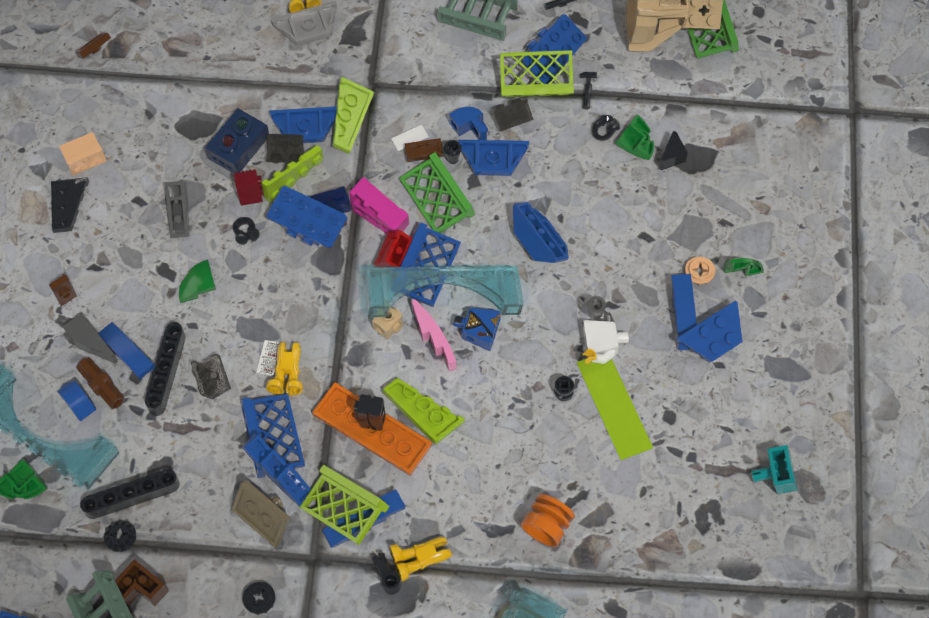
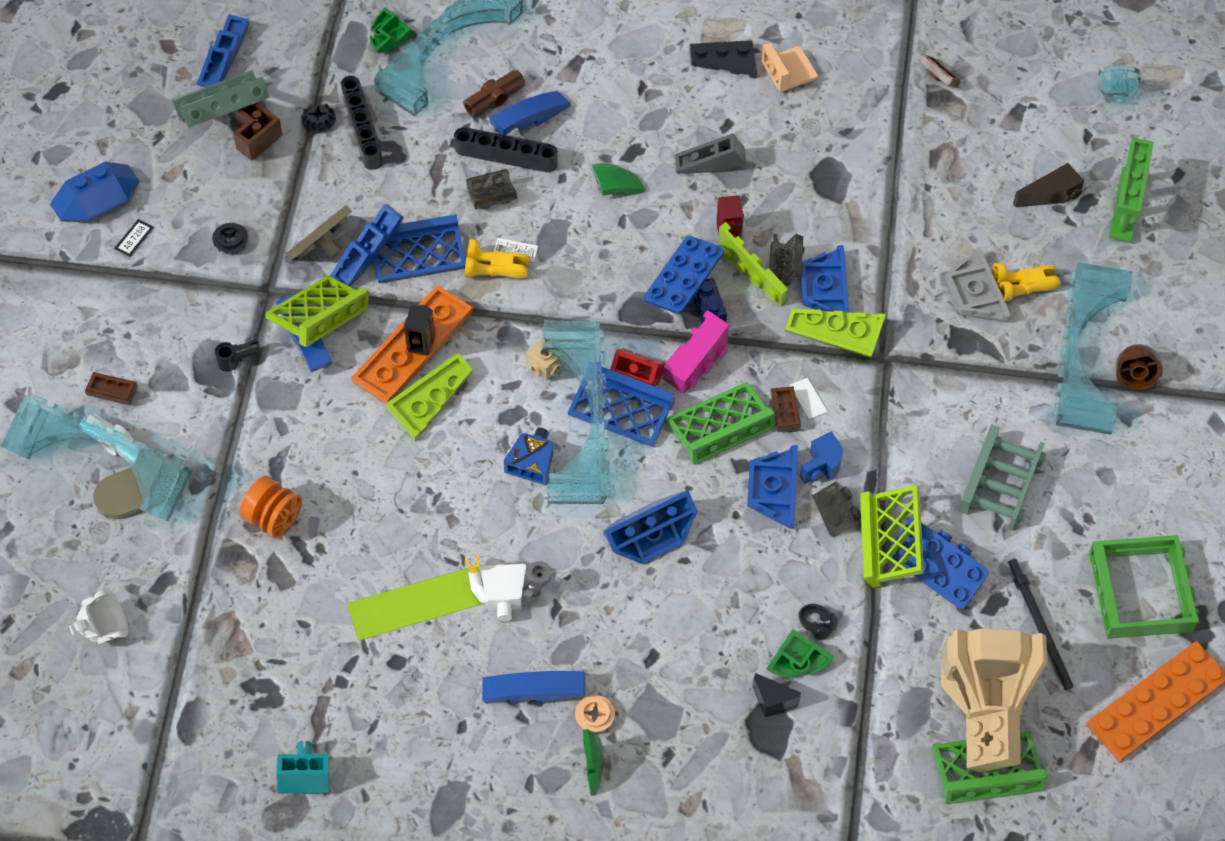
camera: 90 degrees right, 5 degrees down
reddish brown plate [49,275,77,306] -> none
blue brick [57,380,96,421] -> none
dark grey slope [62,313,118,364] -> none
dark blue piece [205,108,270,174] -> none
black piece [233,217,260,245] -> none
yellow piece [389,537,452,582] -> none
bright pink slope [411,299,456,371] -> none
black cone [443,140,462,164] -> none
black wheel [554,376,574,401] -> none
black piece [580,72,597,110] -> none
blue wing [675,300,743,363] -> none

